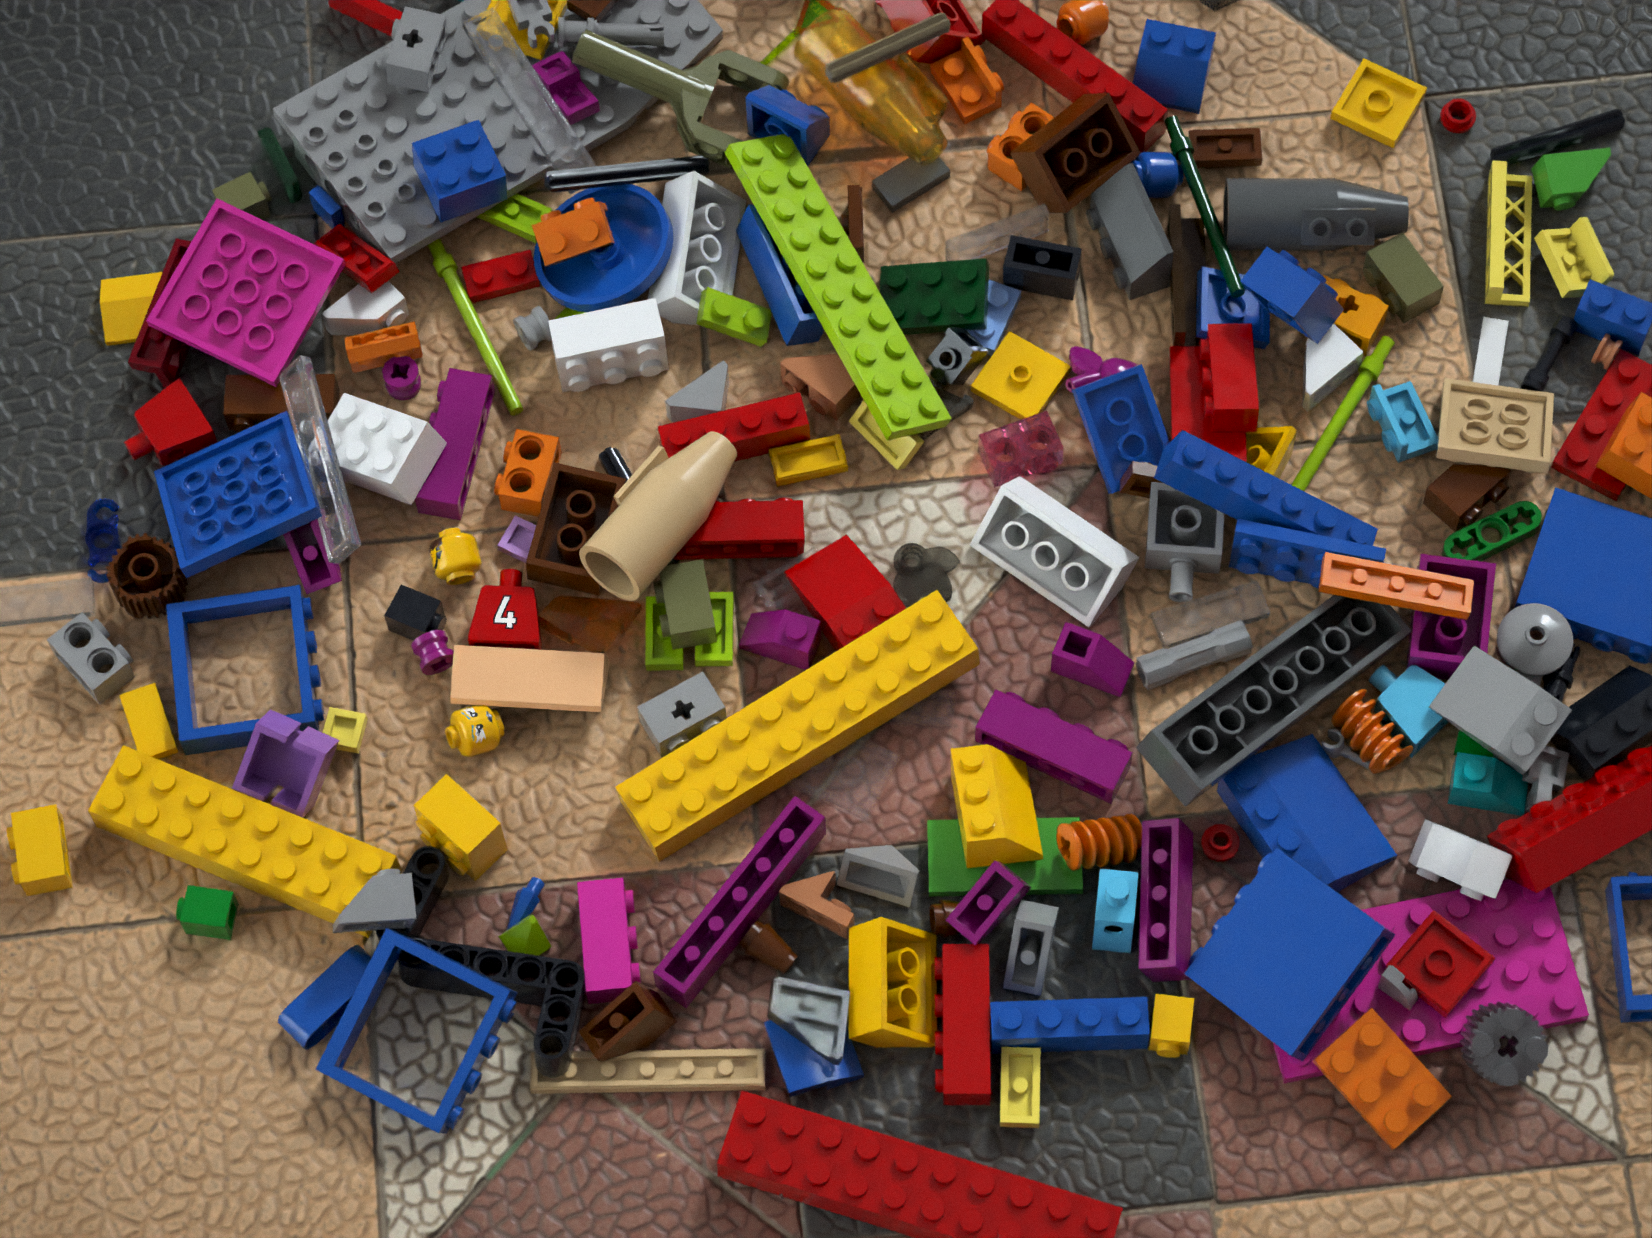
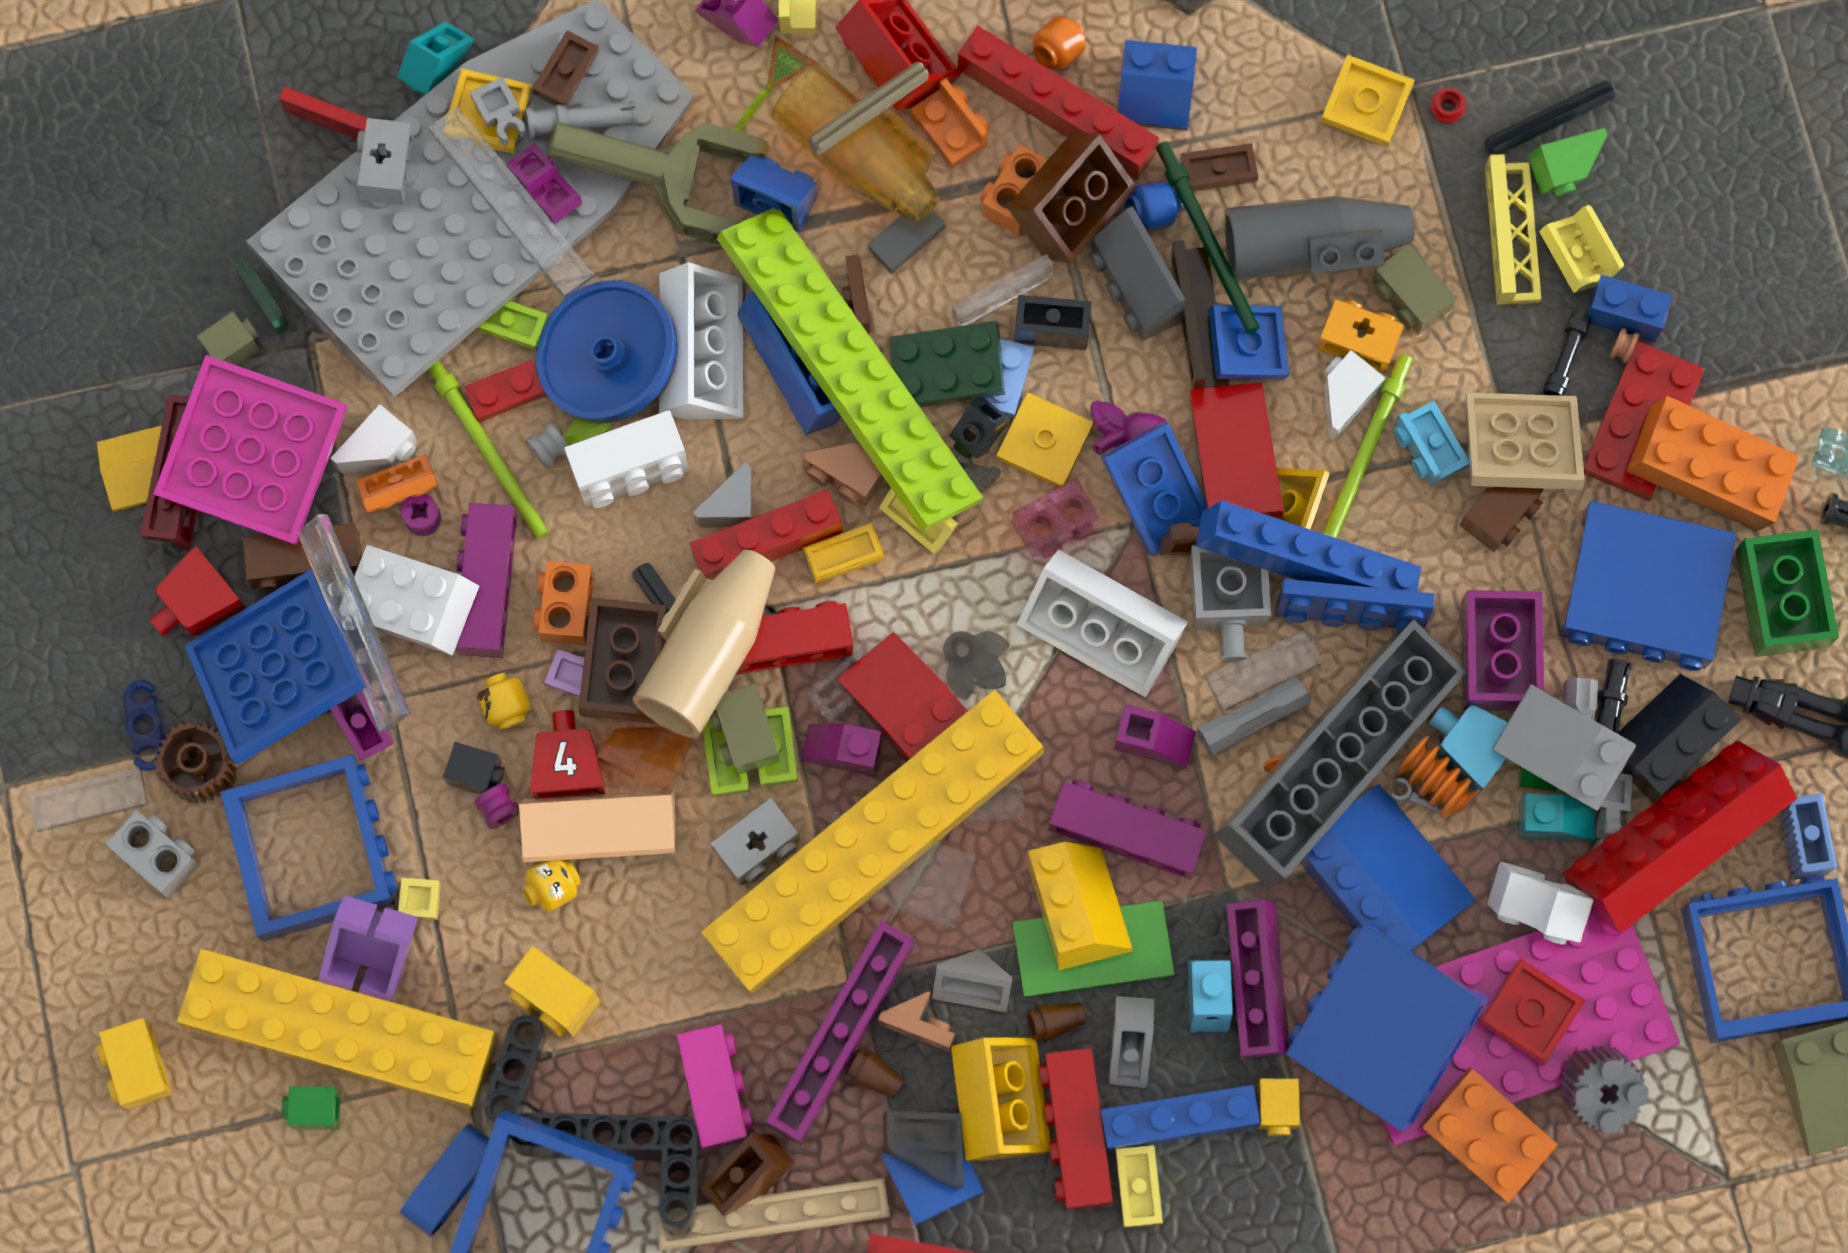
camera: 10 degrees left, 10 degrees up
yellow tile [119,683,179,759] -> none
blue tile [308,185,345,229] -> none
red tile [314,224,399,293] -> none
light grey slope [332,869,416,933] -> none
blue brick [412,119,507,223] -> none
lime slope [498,915,552,956] -> none
blue bar [506,877,545,931] -> none
orange bracket [532,198,615,267] -> none
black axle [544,155,710,192] -> none
lime plate [696,287,772,347] -> none
magenta slope [946,860,1031,945] -> none
orange piece [1056,814,1142,871] -> none
red brick [1200,323,1259,433] -> none
red plate [1201,824,1240,862] -> none
blue brick [1240,247,1344,344] -> none
orange plate [1318,552,1474,620] -> none
light grey tile [1378,965,1418,1010] -> none
green beam [1442,501,1542,561] -> none
white sticker [1473,317,1509,385] -> none
light grey dish [1497,603,1573,676] -> none

